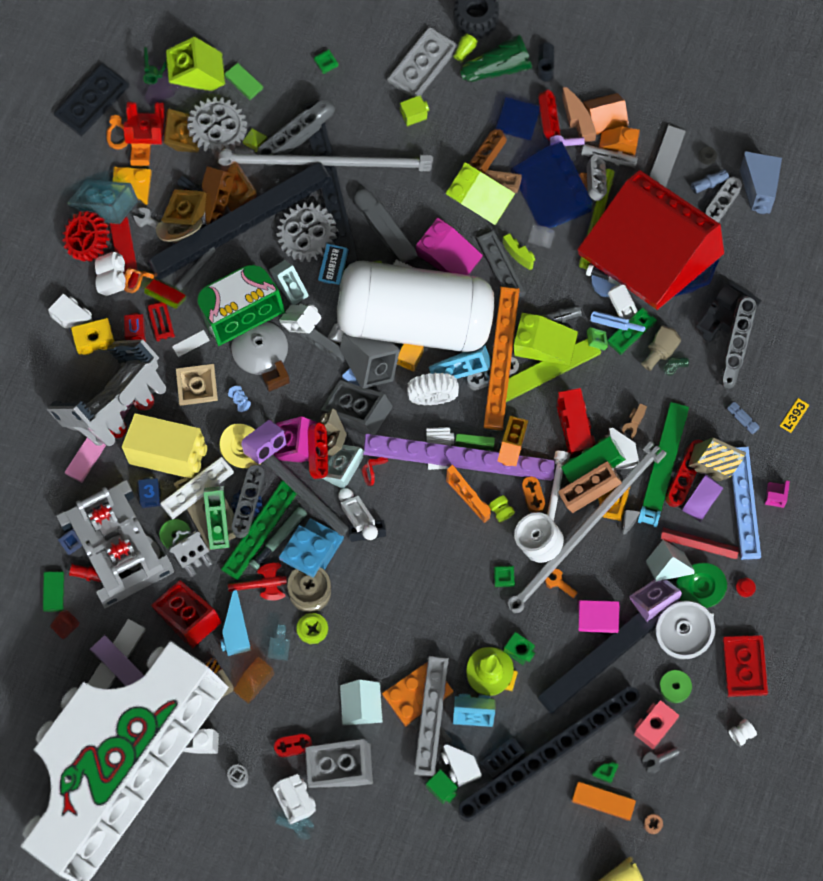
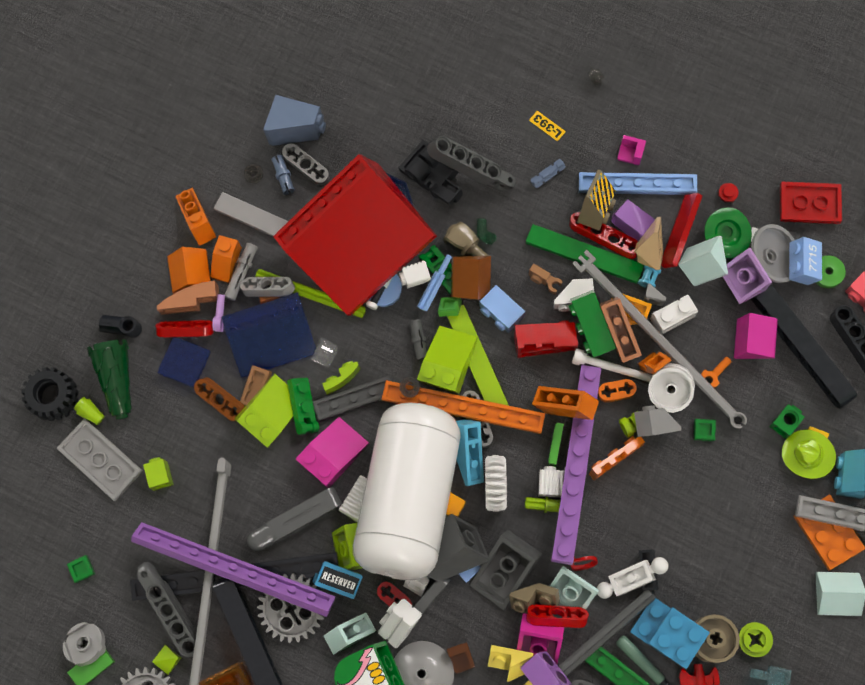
camera: 75 degrees left, 5 degrees up
none -> light grey plate [63,622,106,667]
none -> medium lavender plate [131,522,335,617]
none -> orange slope [175,187,217,246]
none -> green plate [287,378,319,435]
none -> red beam [377,582,412,607]
none -> clear smoke plate [400,377,420,398]
none -> dark orange slope [451,256,491,300]
none -> light blue brick [480,285,525,333]
none -> light yellow slope [488,645,534,682]
none -> lime axle [524,496,560,513]
none -> light grey slope [634,405,681,437]
none -> tan slope [635,217,663,270]
none -> orange slope [638,352,672,374]
none -> white brick [650,295,698,334]
none -> light blue brick [789,237,822,285]

